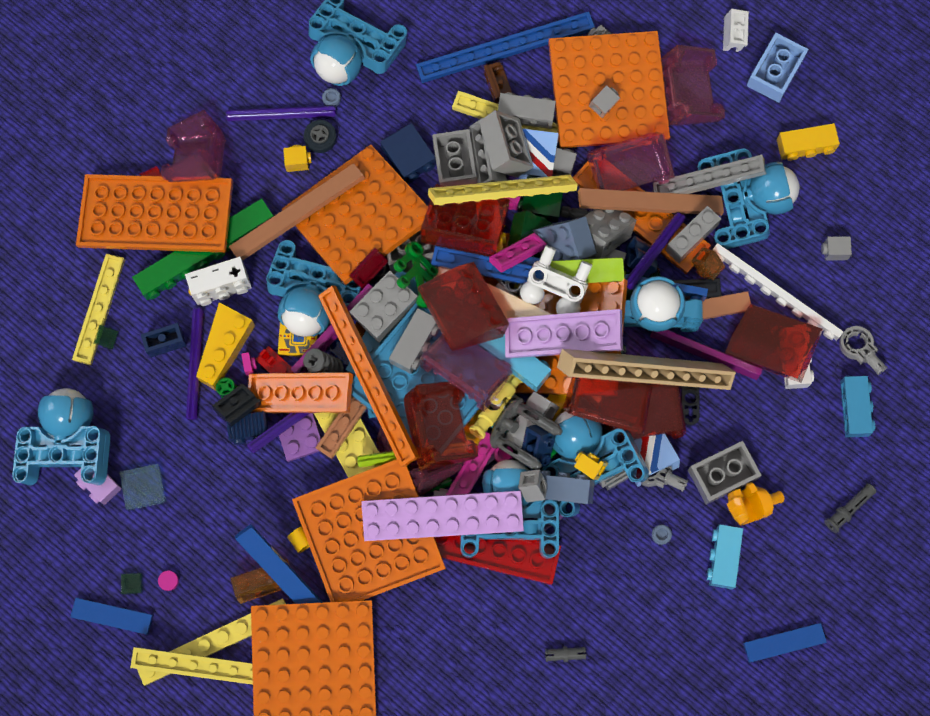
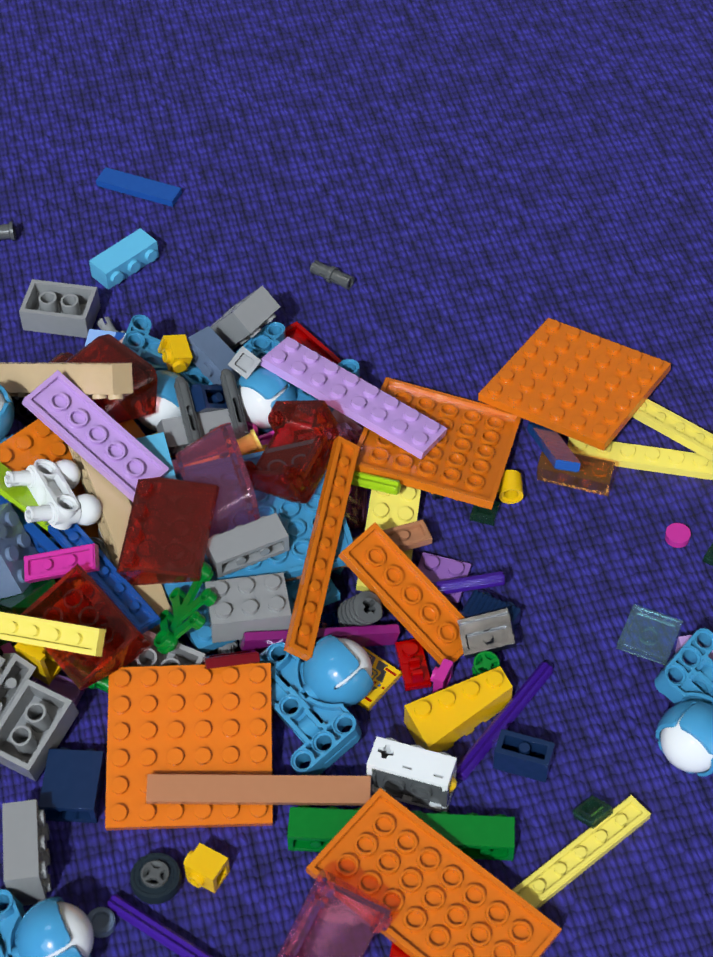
camera: 145 degrees left, 25 degrees down
sand blue tile [651,525,672,545] -> none
light orange piece [727,482,785,526] -> none
none -> light grey brick [2,799,52,906]
none -> light grey brick [210,285,280,351]

